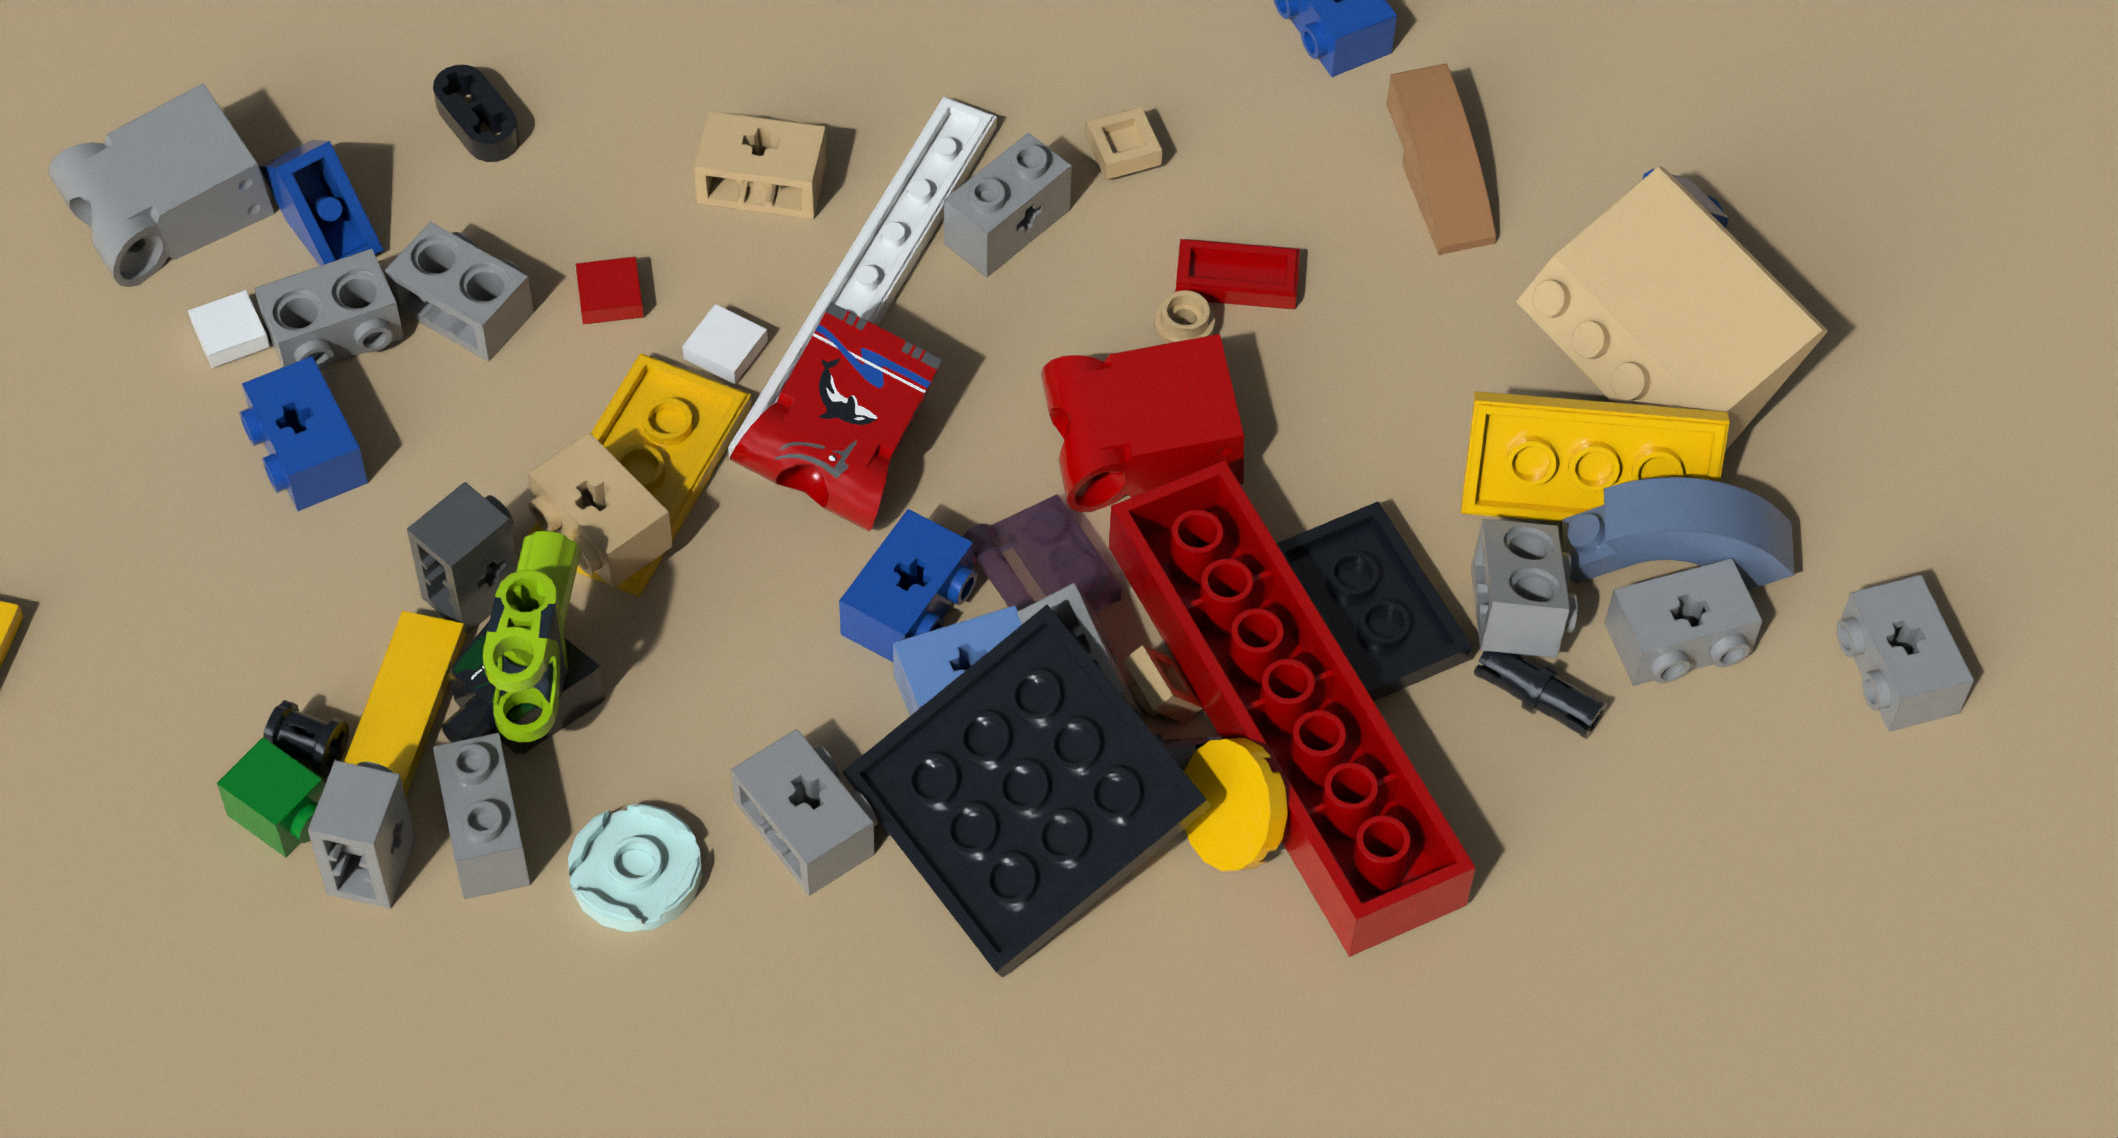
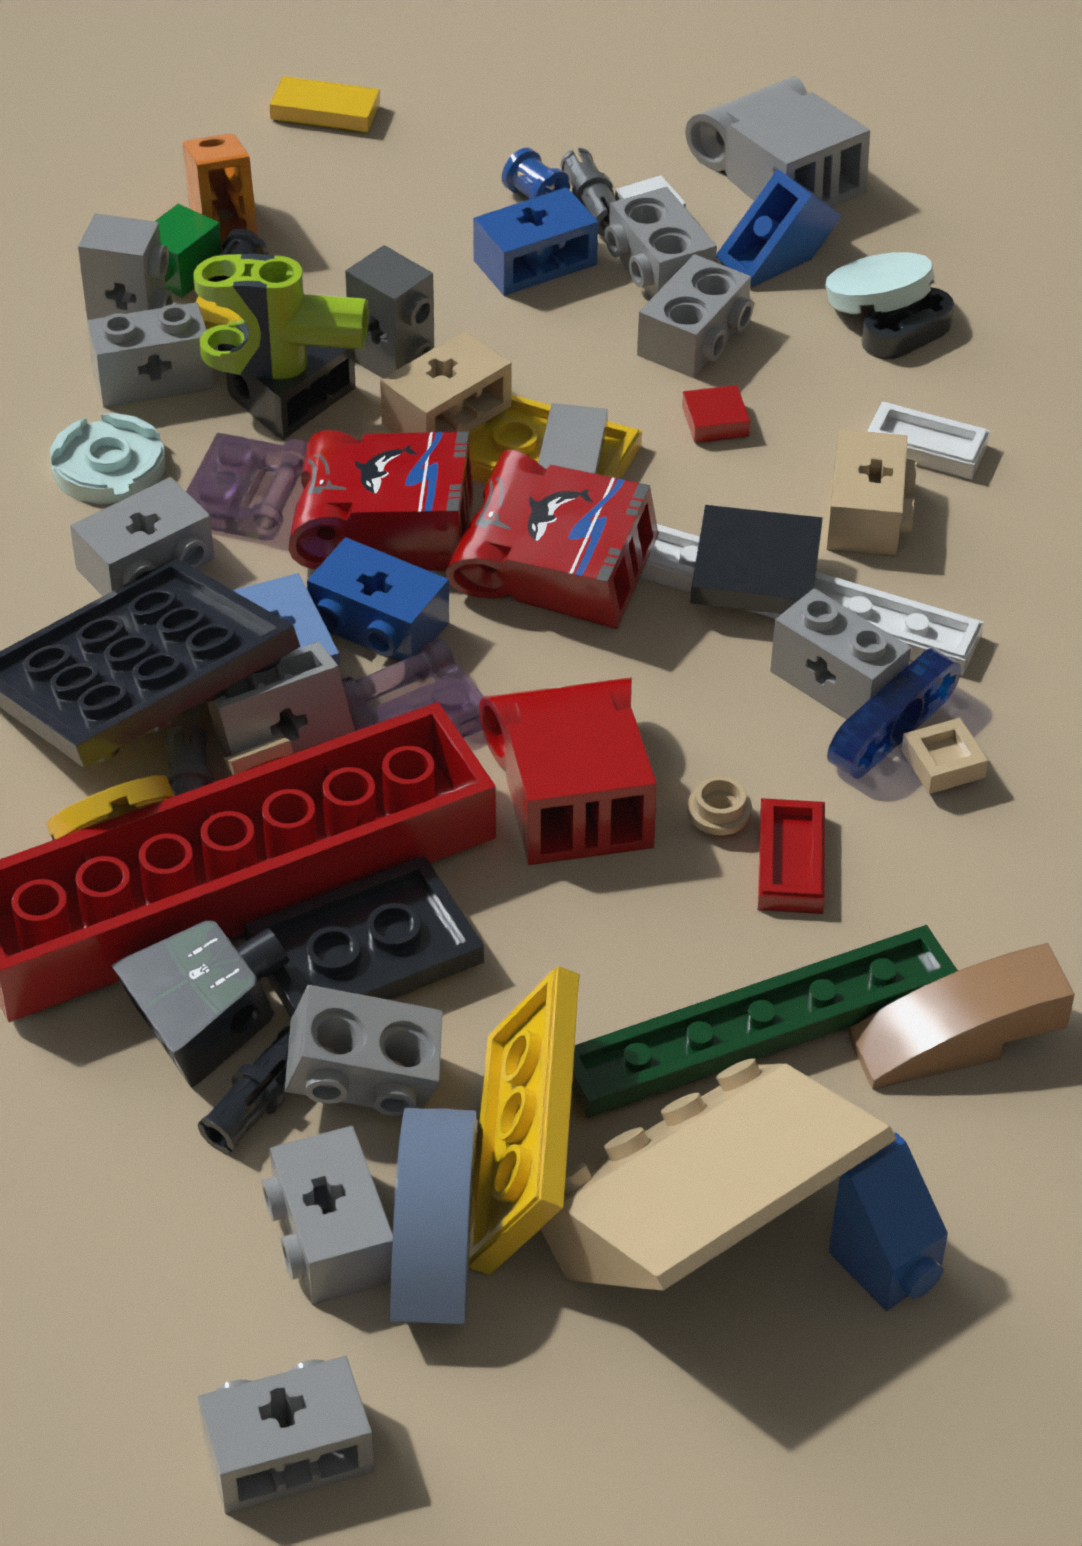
camera: 90 degrees right, 10 degrees down
white tile [682,304,768,384] -> none
none -> torso [111,920,290,1088]
none -> orange torso [182,133,258,251]
none -> clear purple plate [186,432,307,541]
none -> red piece [288,430,474,571]
none -> blue bush [502,148,570,199]
none -> light grey tile [538,403,608,474]
none -> dark grey pin [560,148,616,236]
none -> dark green plate [572,925,958,1118]
none -> black tile [690,505,823,614]
none -> light aqua tile [825,252,935,314]
none -> clear blue beam [827,648,962,779]
none -> white tile [867,402,990,480]

